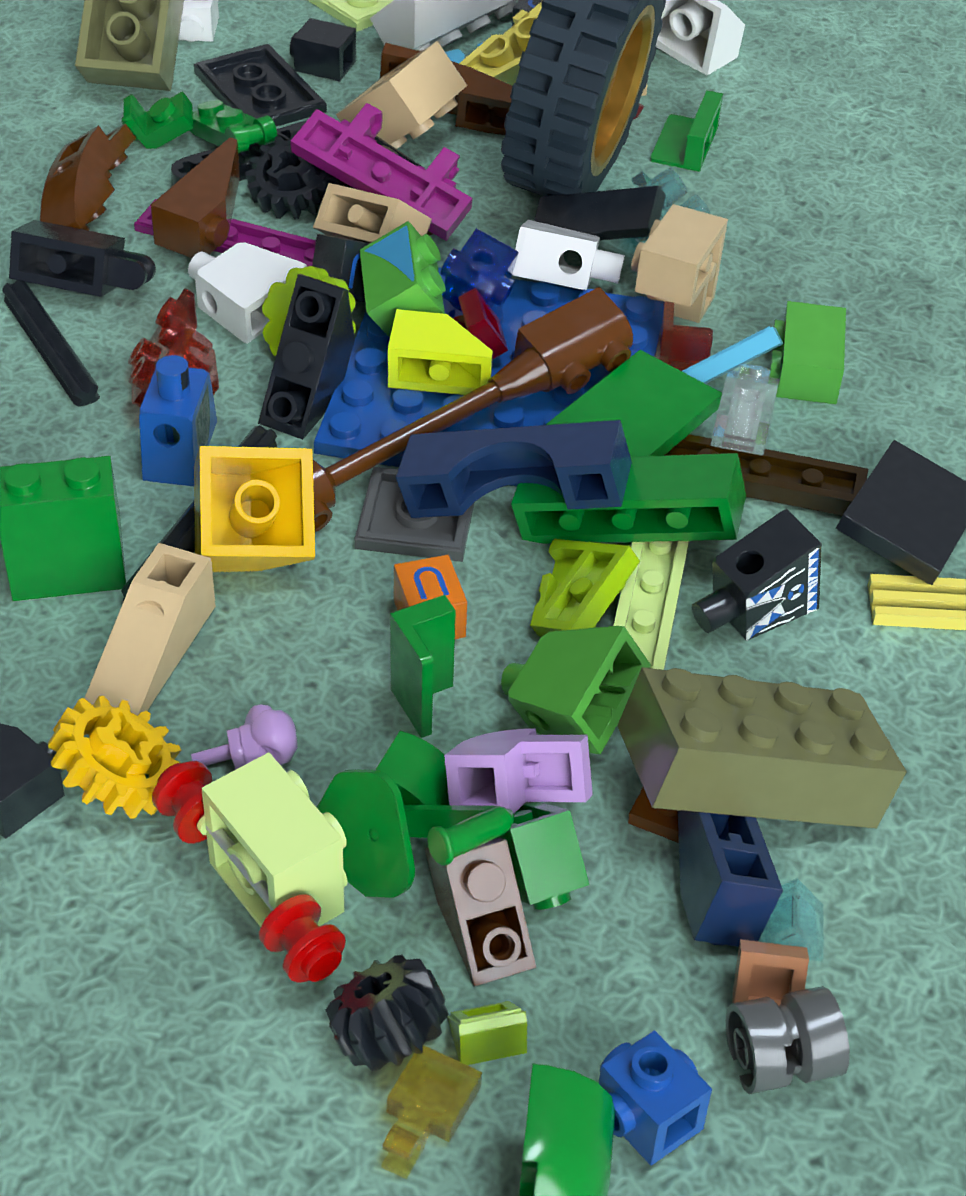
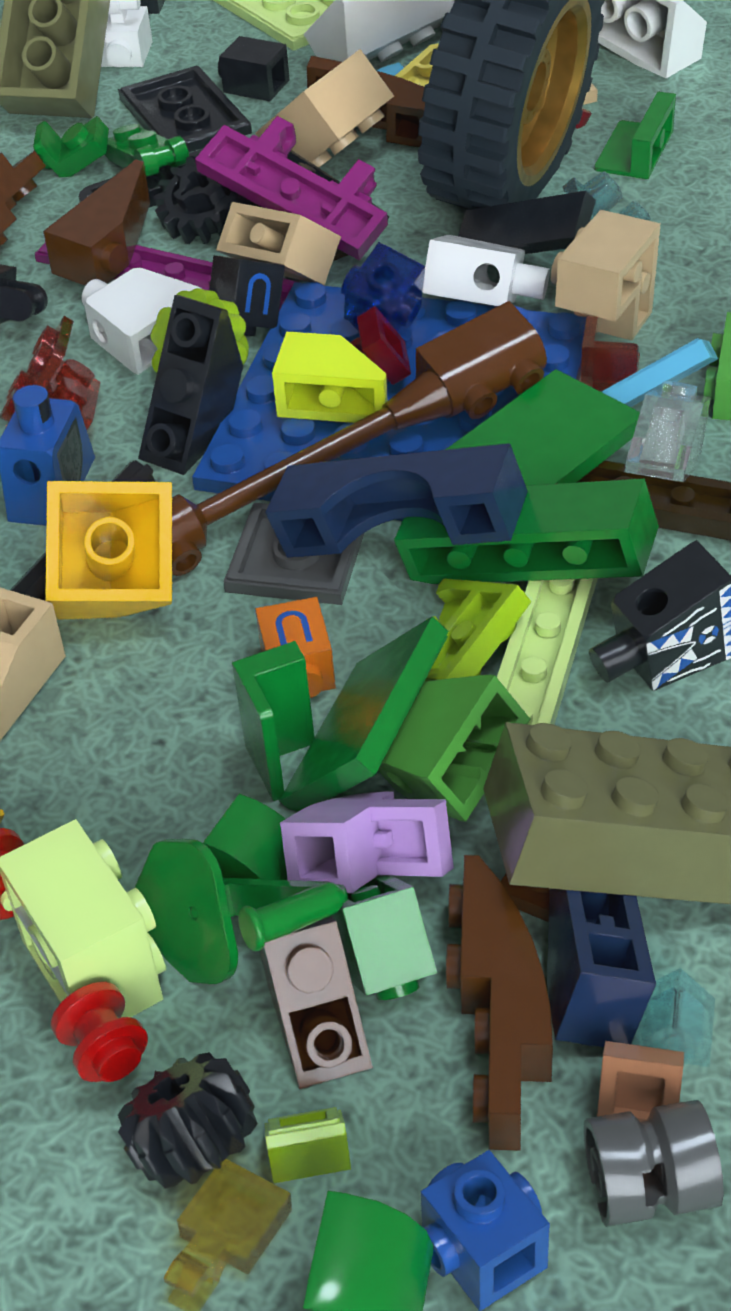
camera: 10 degrees right, 0 degrees up
lavender piece [191,705,297,769] -> none
bright green brick [360,221,446,337] -> none
none -> green tile [279,616,449,812]
none -> reddish brown slope [446,855,553,1151]

